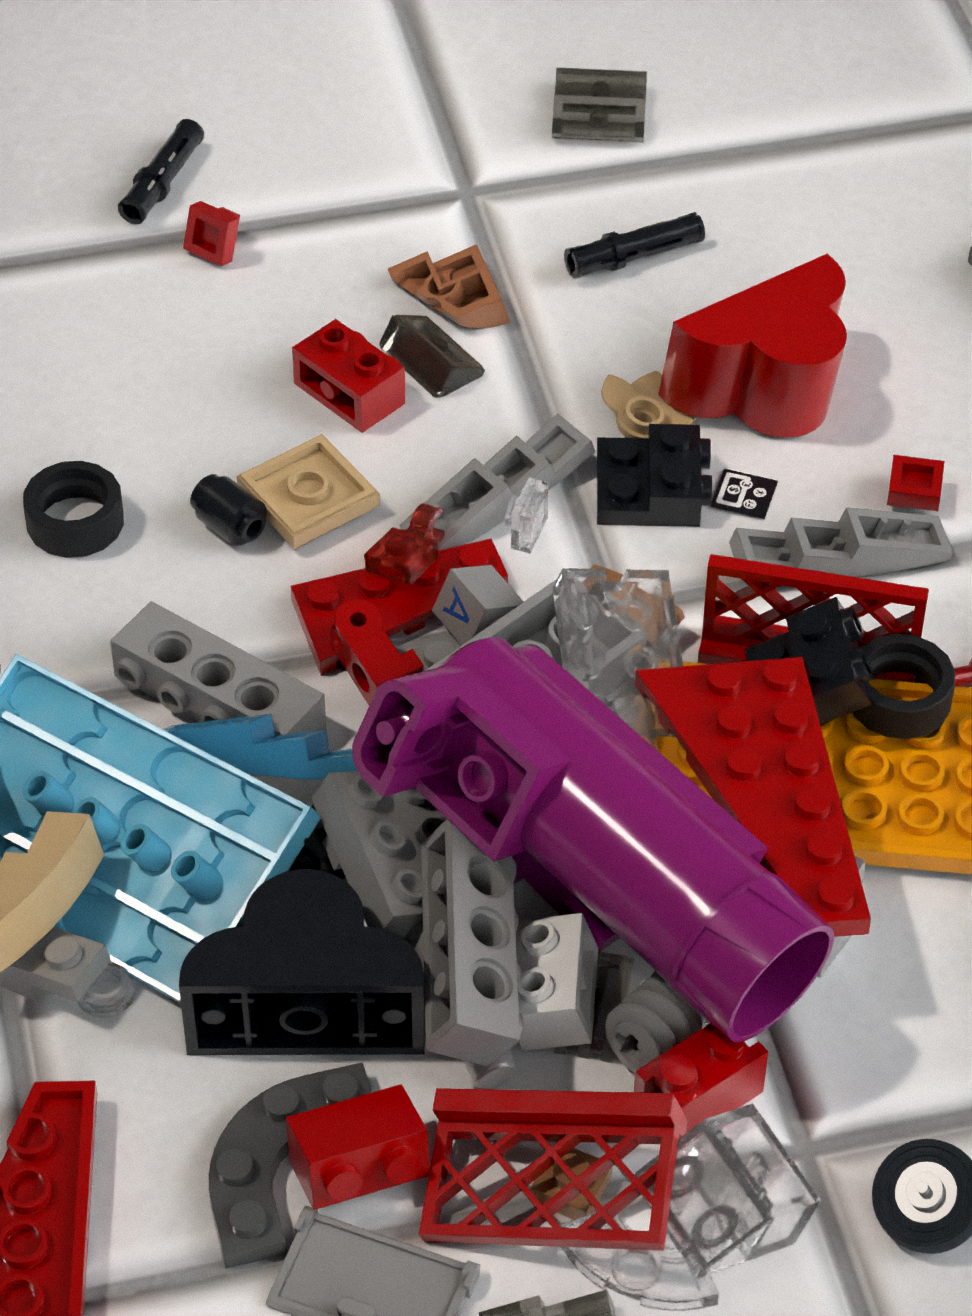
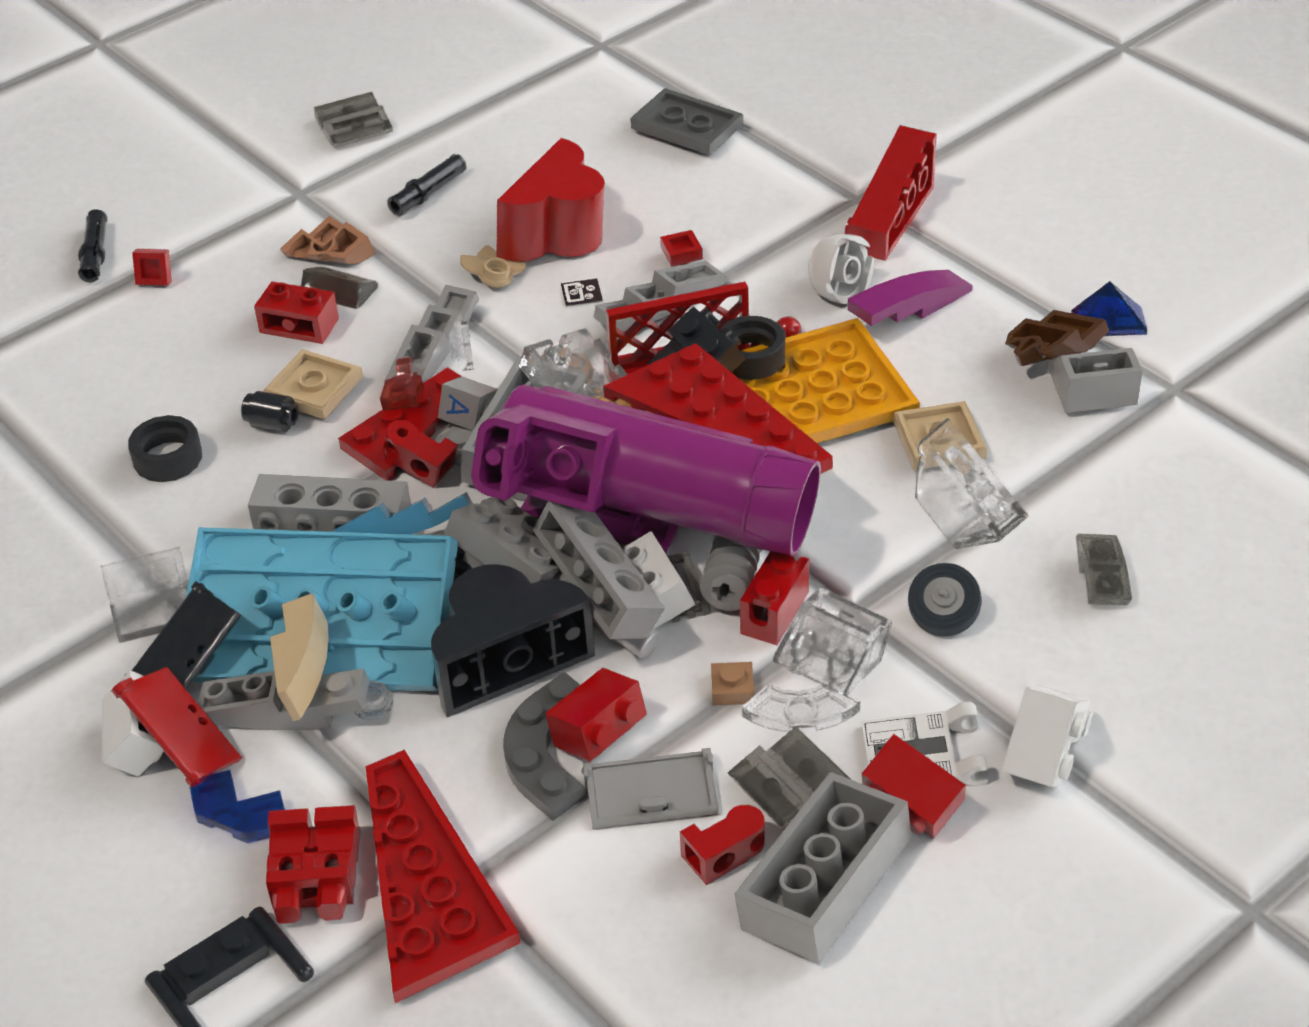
camera: 25 degrees left, 5 degrees down
red fence [418,1088,688,1251] -> none
black plate [597,424,712,527] -> none

